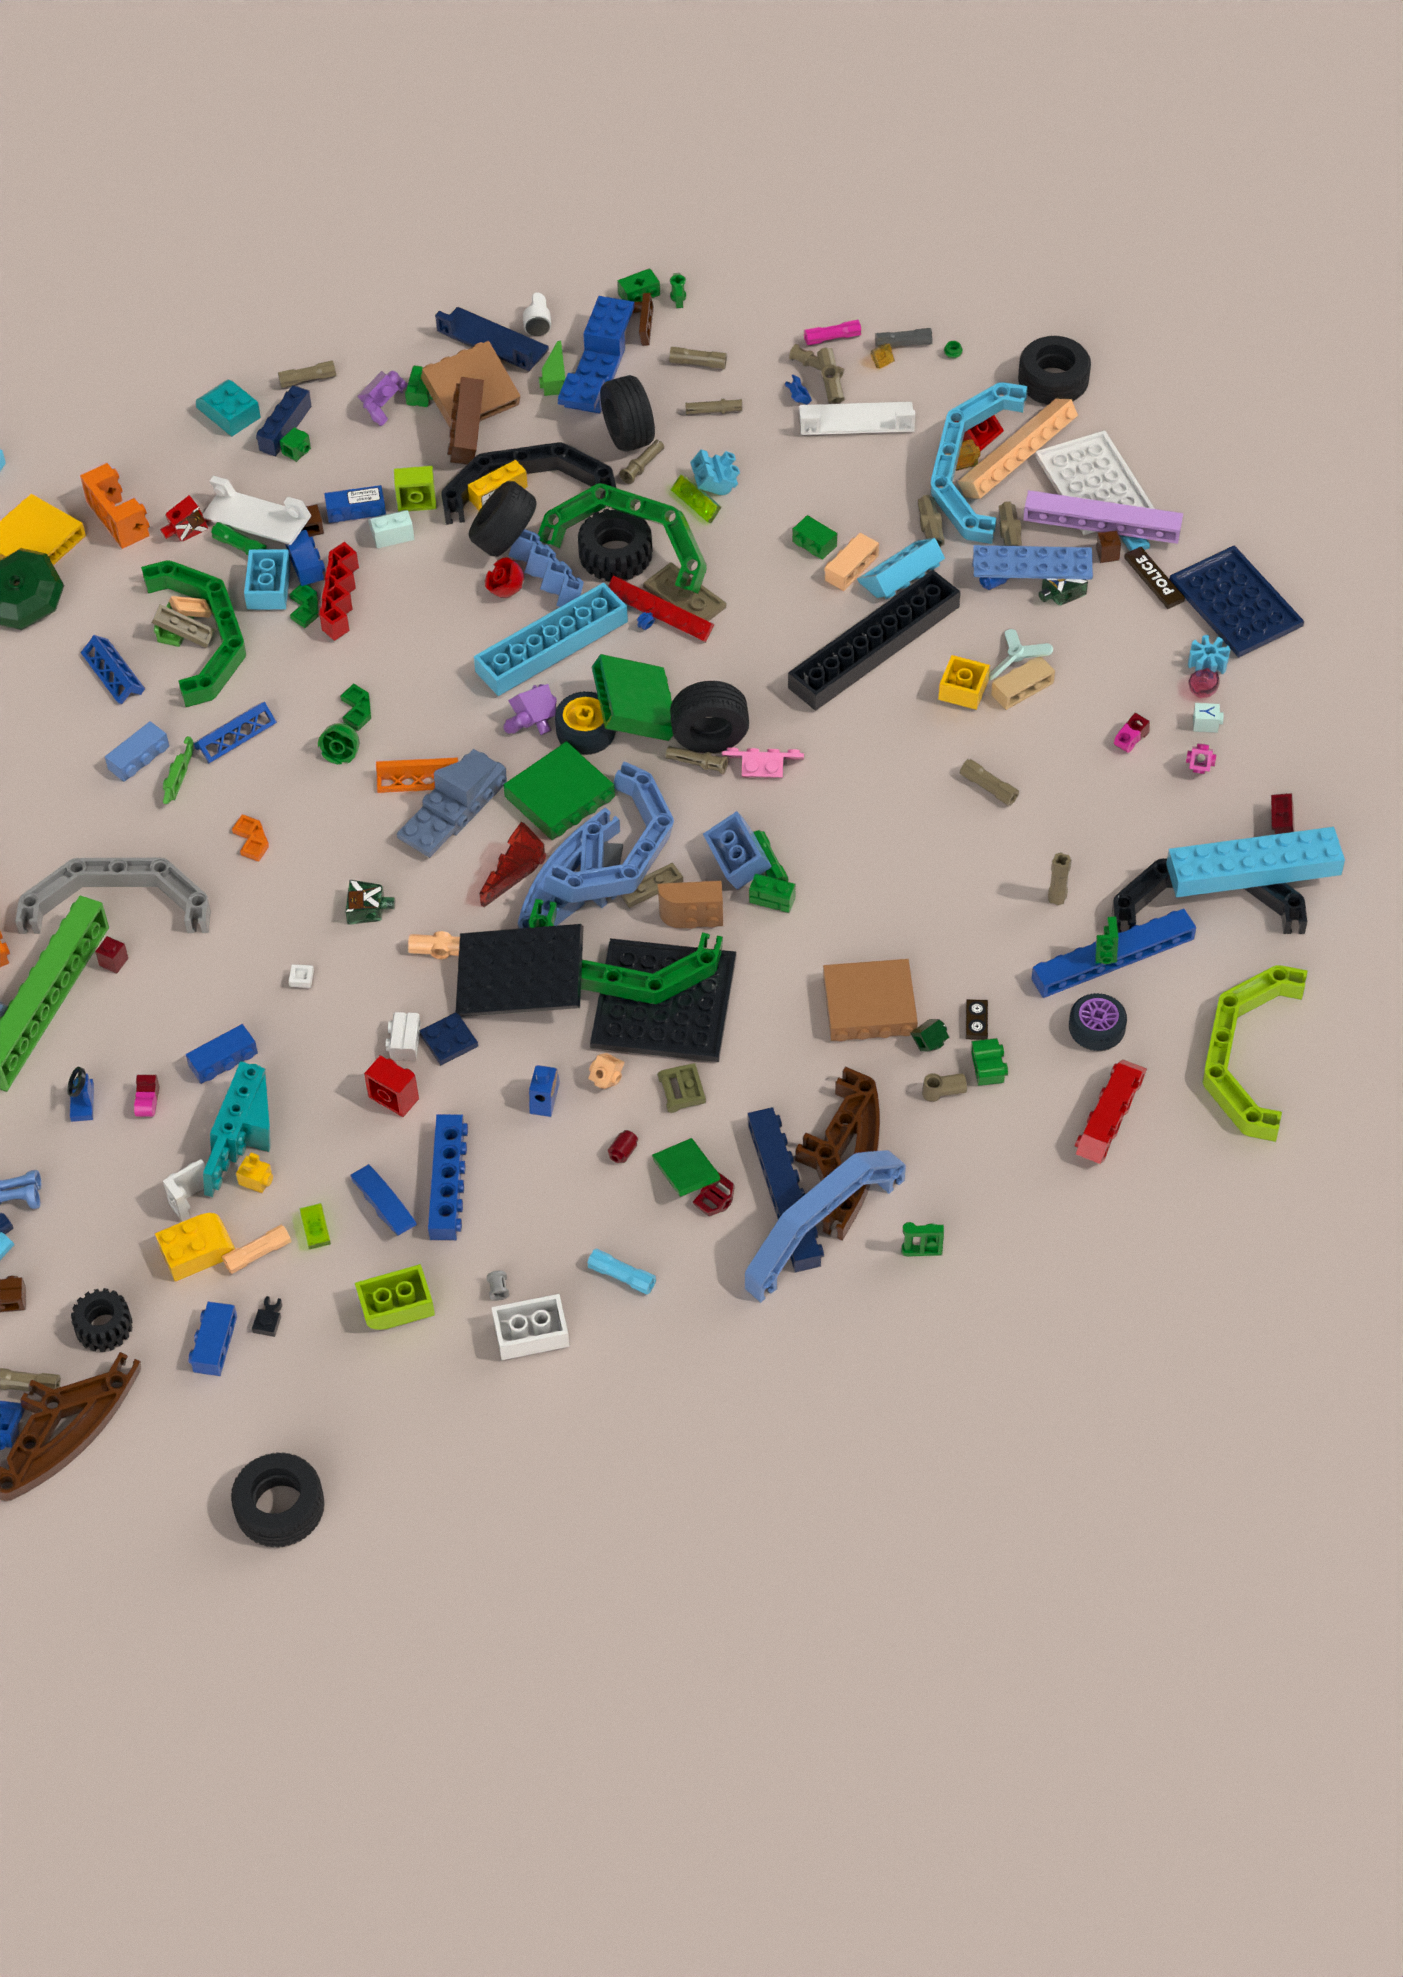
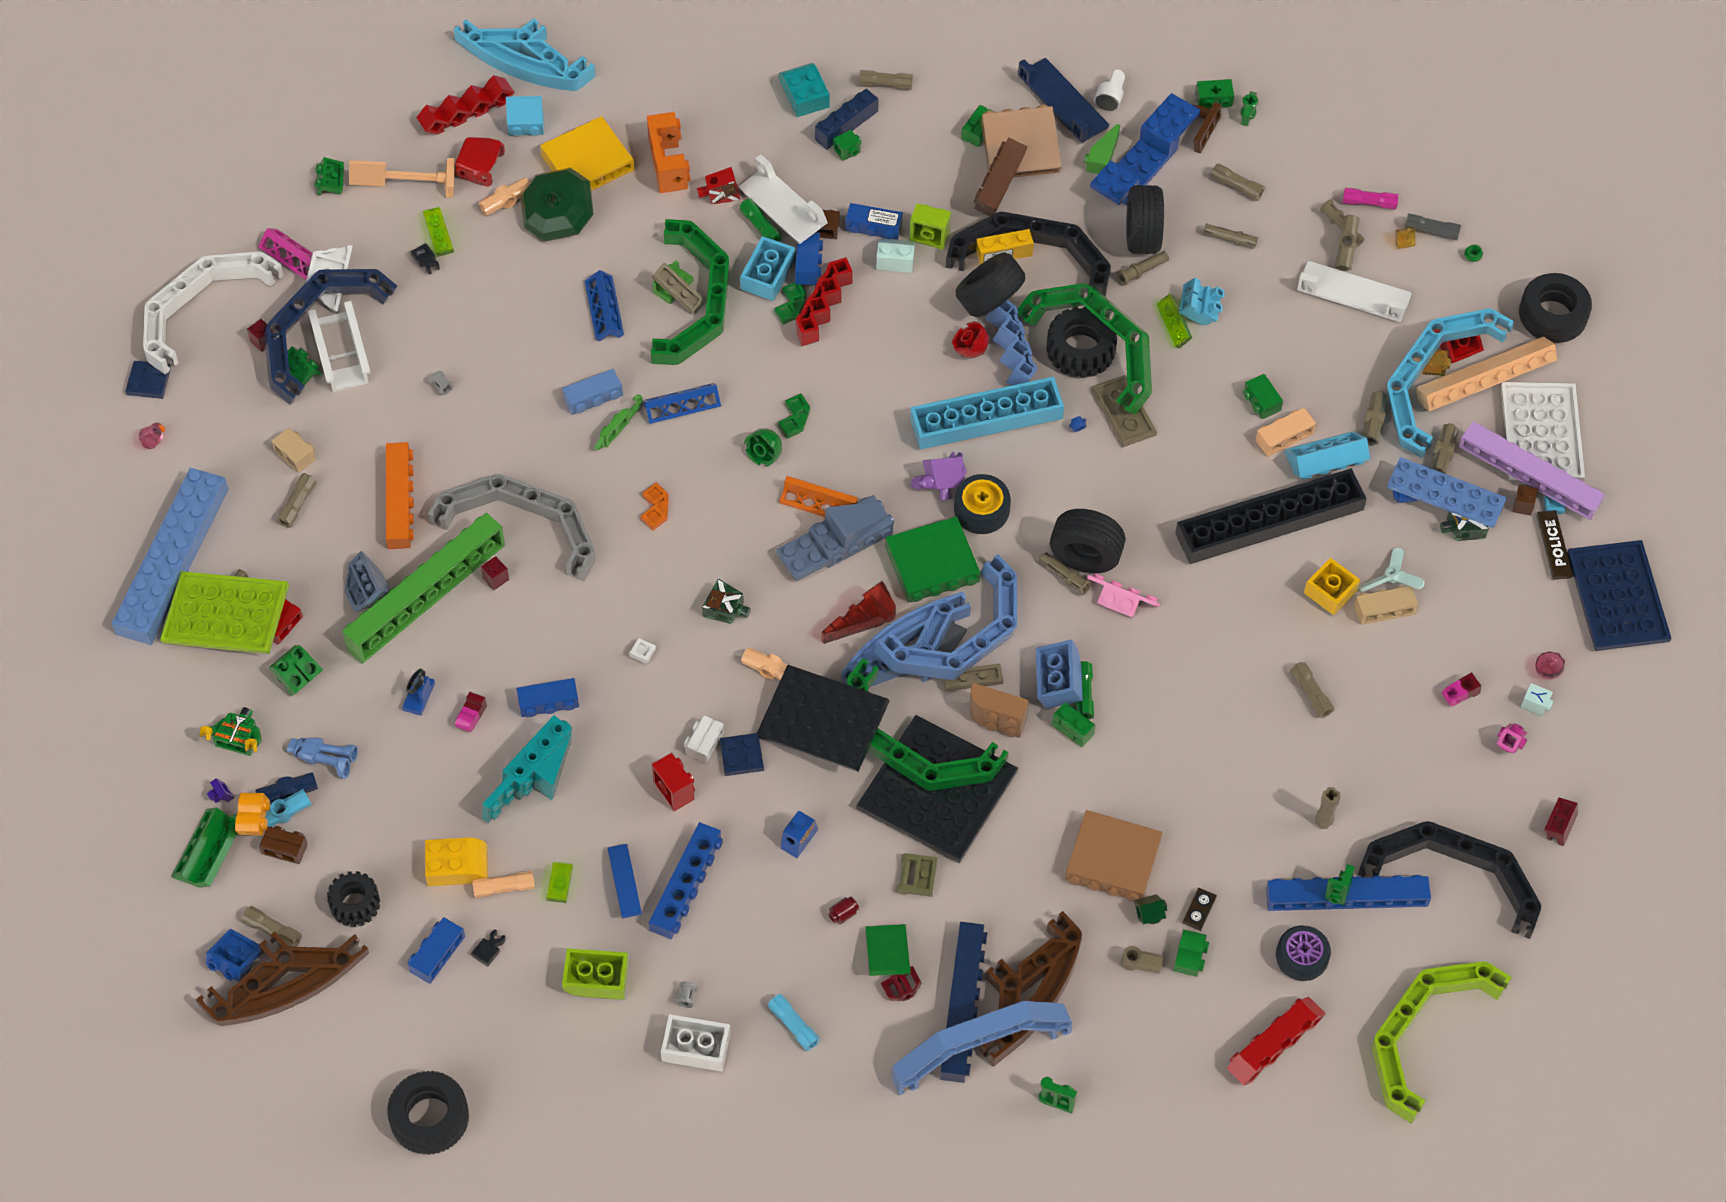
camera: 20 degrees right, 5 degrees up
white bracket [163,1159,205,1222] -> none
light nougat tile [169,596,212,618] -> none
yellow brick [236,1152,273,1193] -> none
medium lavender torso [357,371,408,426] -> none
light nougat brick [588,1053,625,1089] -> none
green brick [591,654,673,741] -> none
red plate [608,575,714,642] -> none
blue plate [785,374,812,405] -> none
medium azure brick [1166,827,1345,898] -> none
medium azure gear [1188,635,1230,679] -> none

